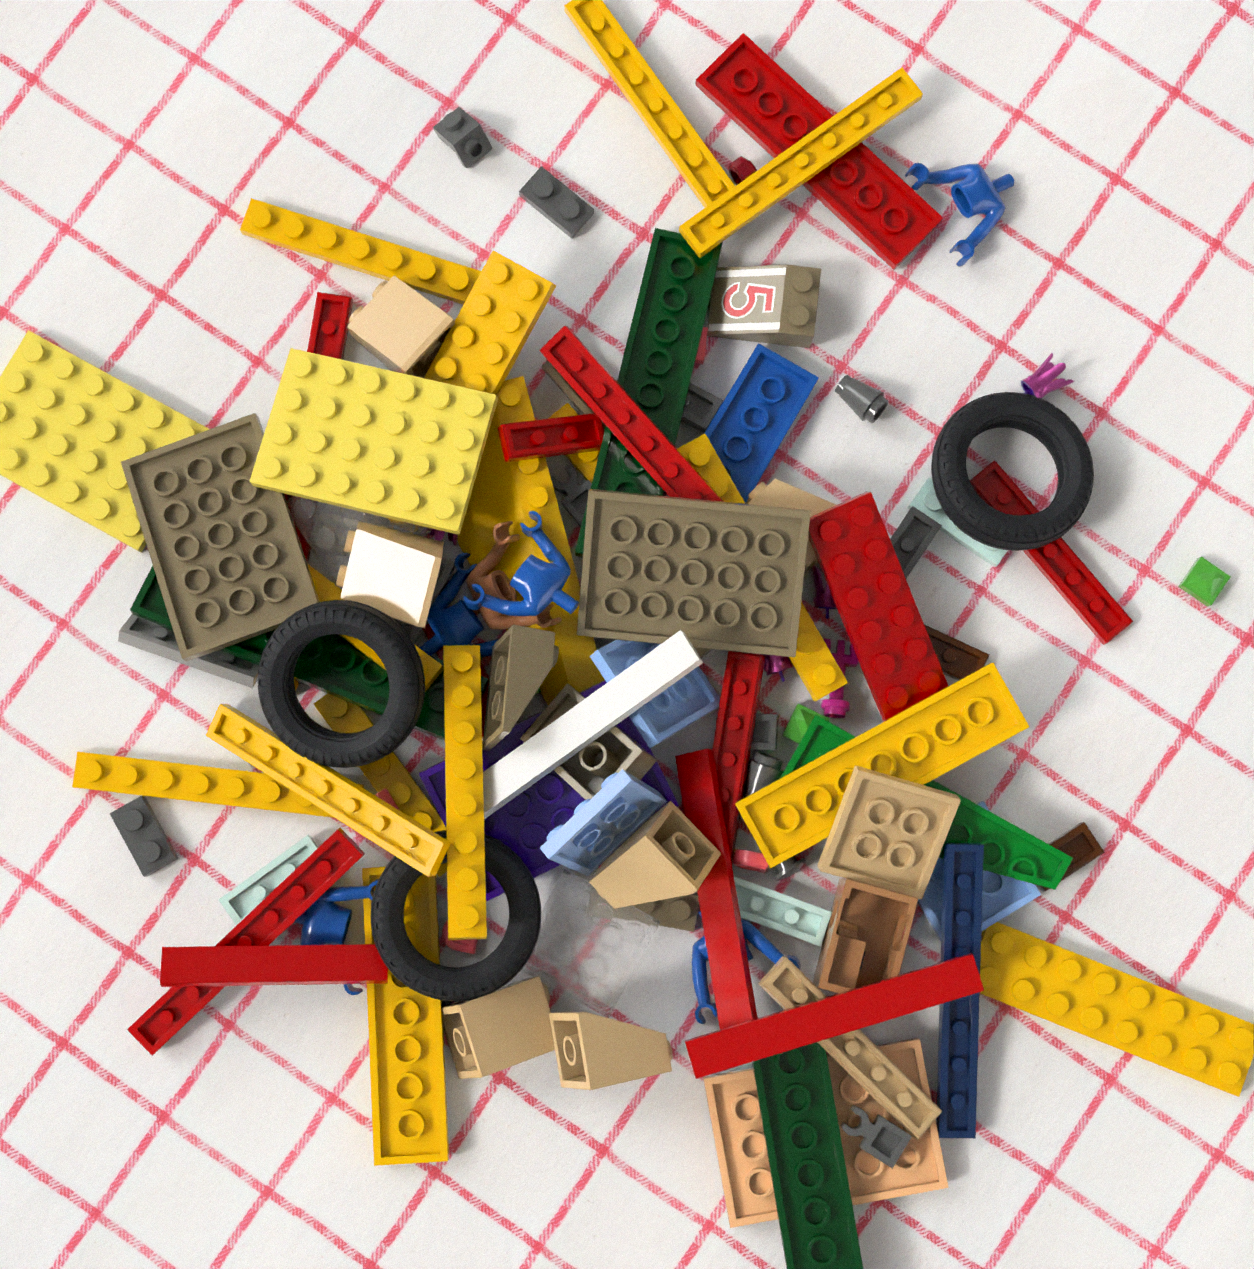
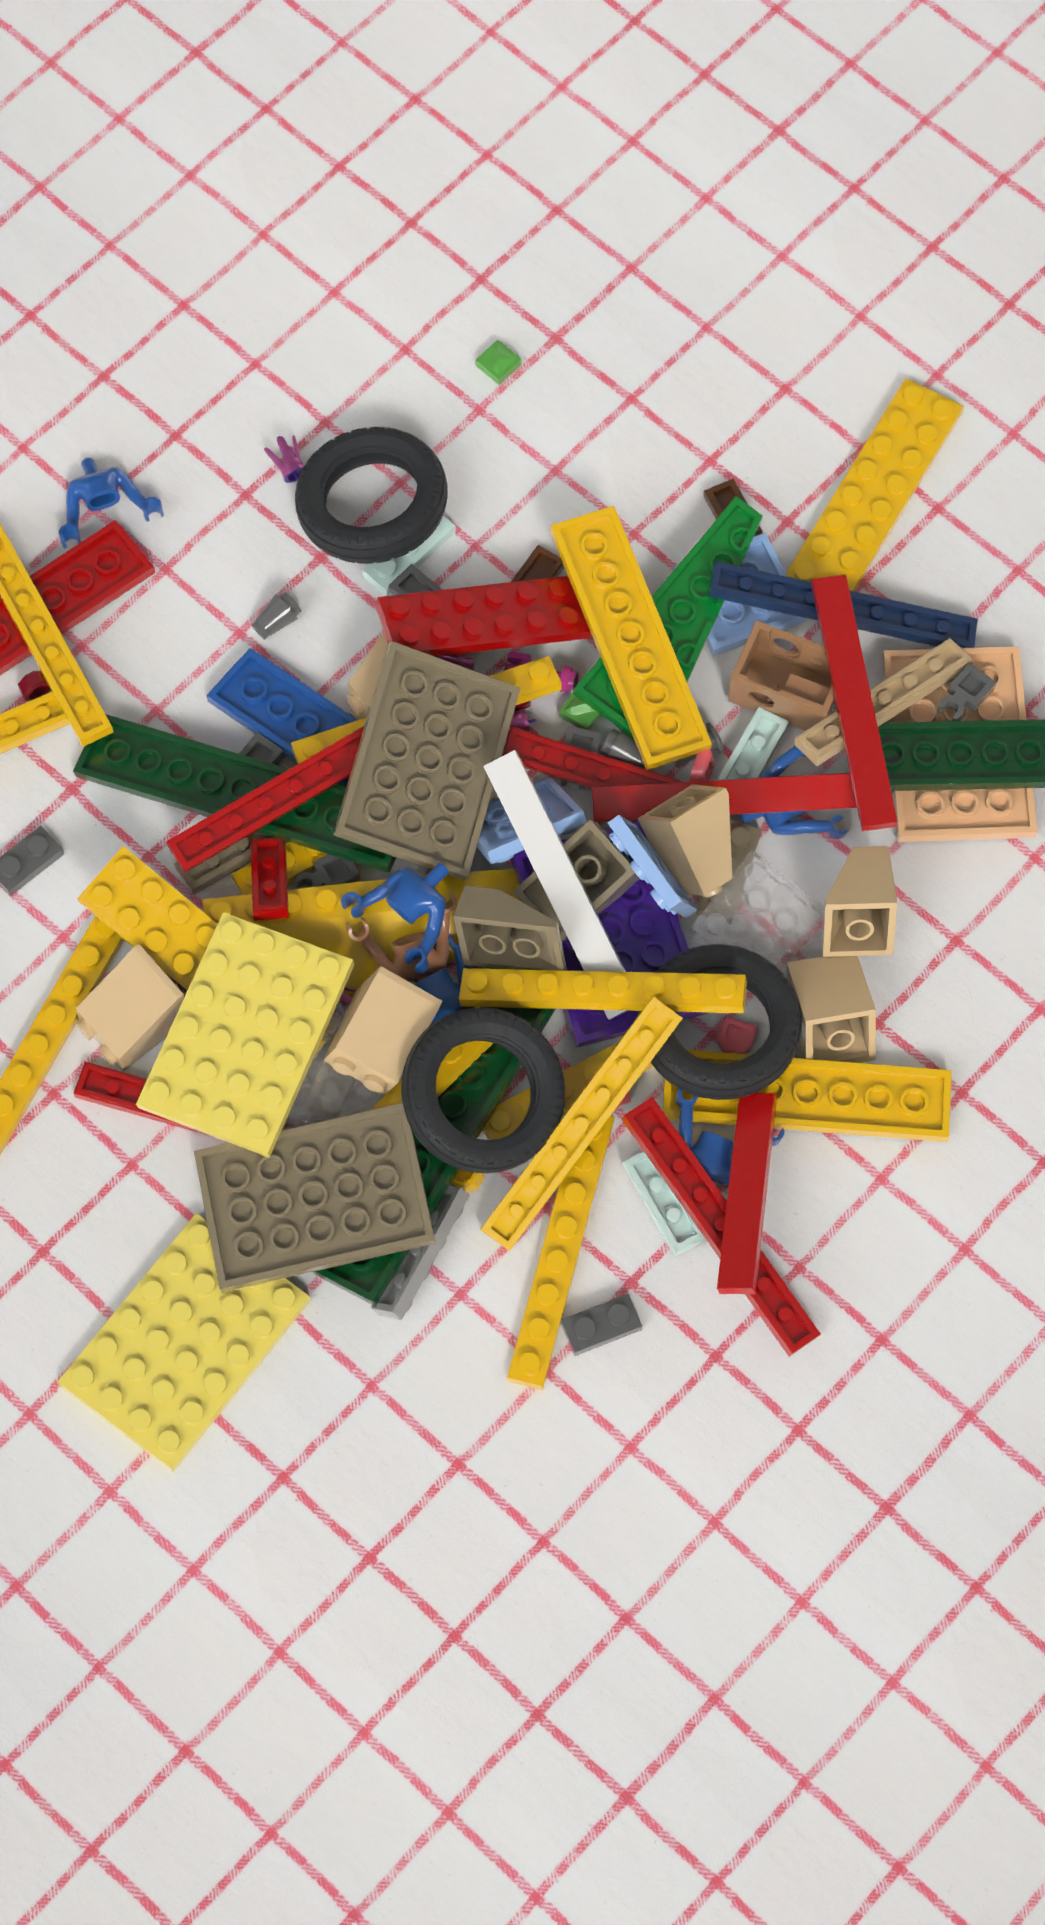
camera: 80 degrees left, 15 degrees down
dark tan slope [707,265,821,348] -> none
tan plate [817,765,961,900] -> none
red tile [970,460,1133,645] -> none

